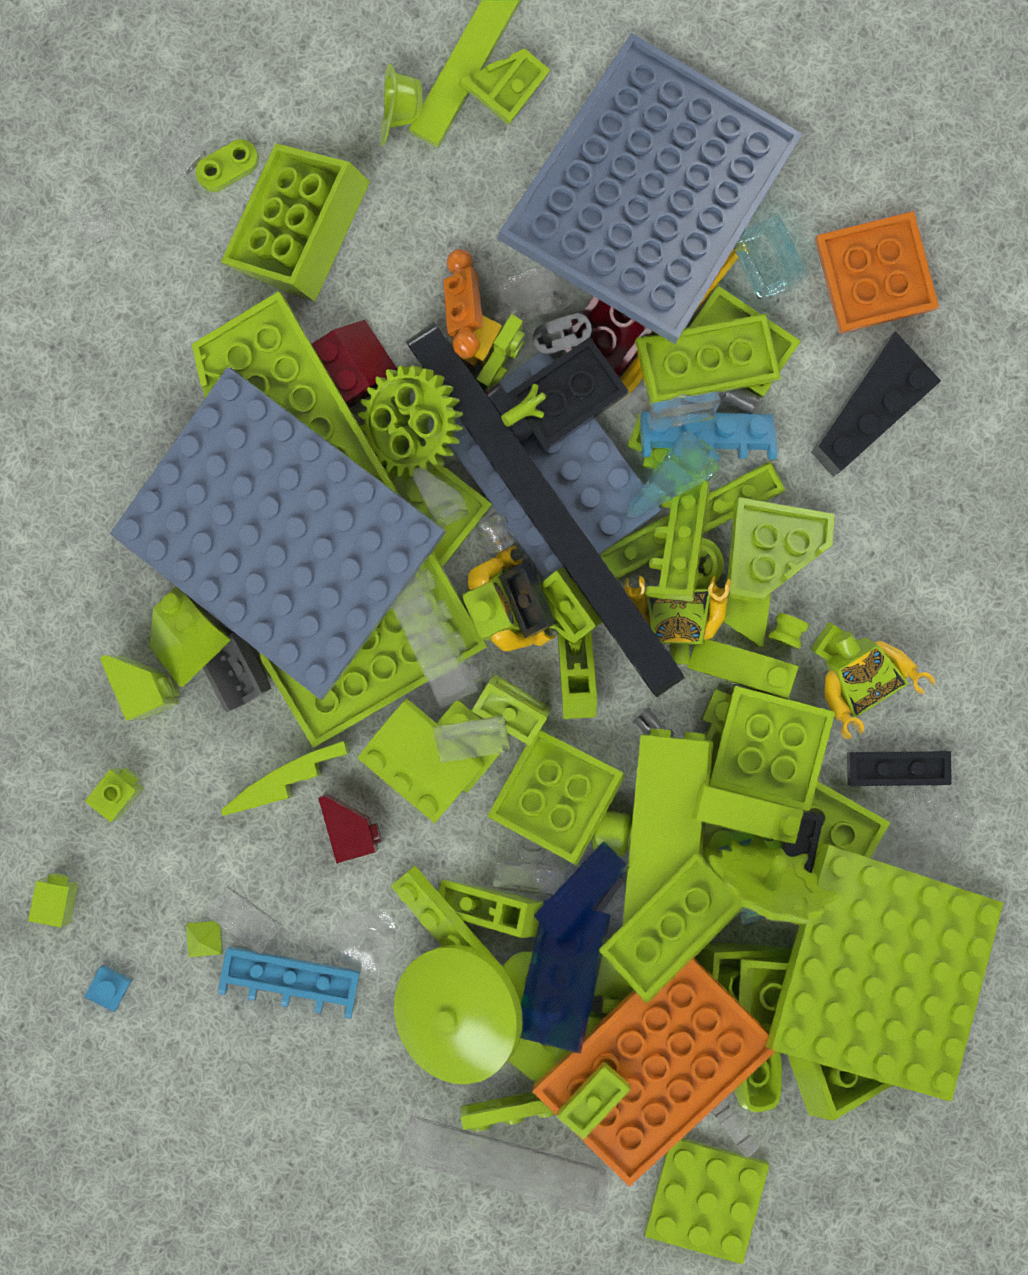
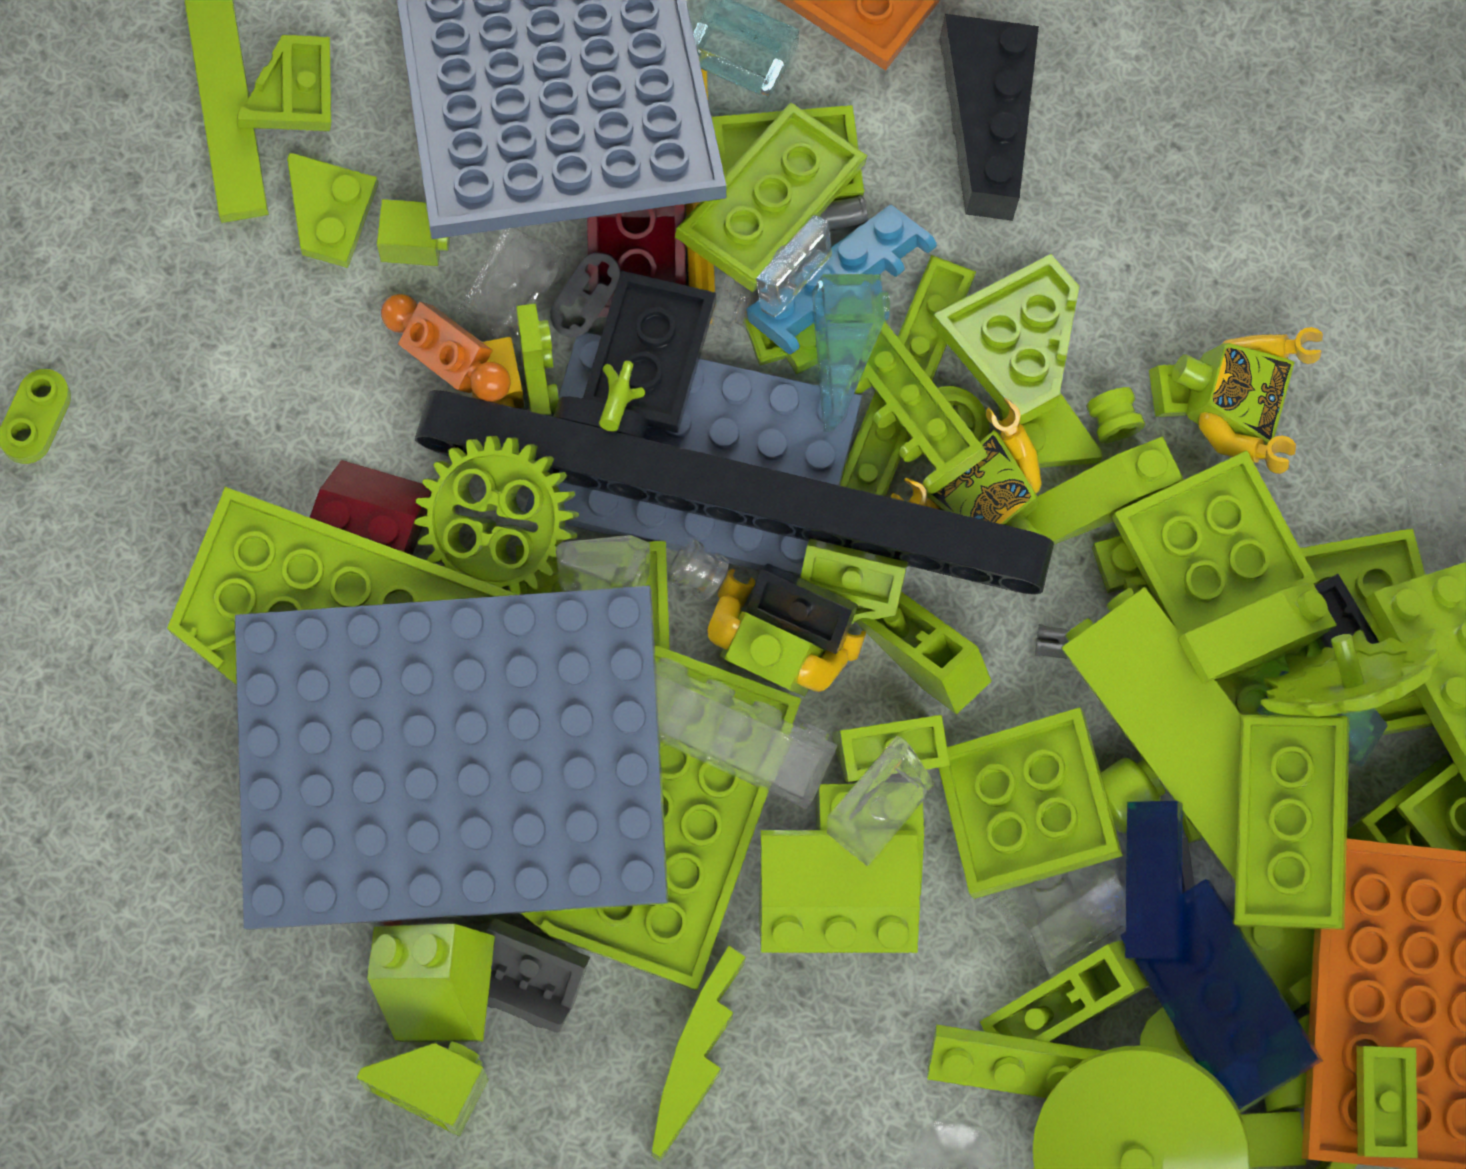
camera: 50 degrees left, 15 degrees down
lime slope [221,143,370,302] -> none
dark red slope [318,794,382,864] -> none
lime piece [380,63,423,146] -> none
black plate [847,751,952,786] -> none
none -> lime wing [287,152,379,268]
none -> lime brick [377,199,450,266]

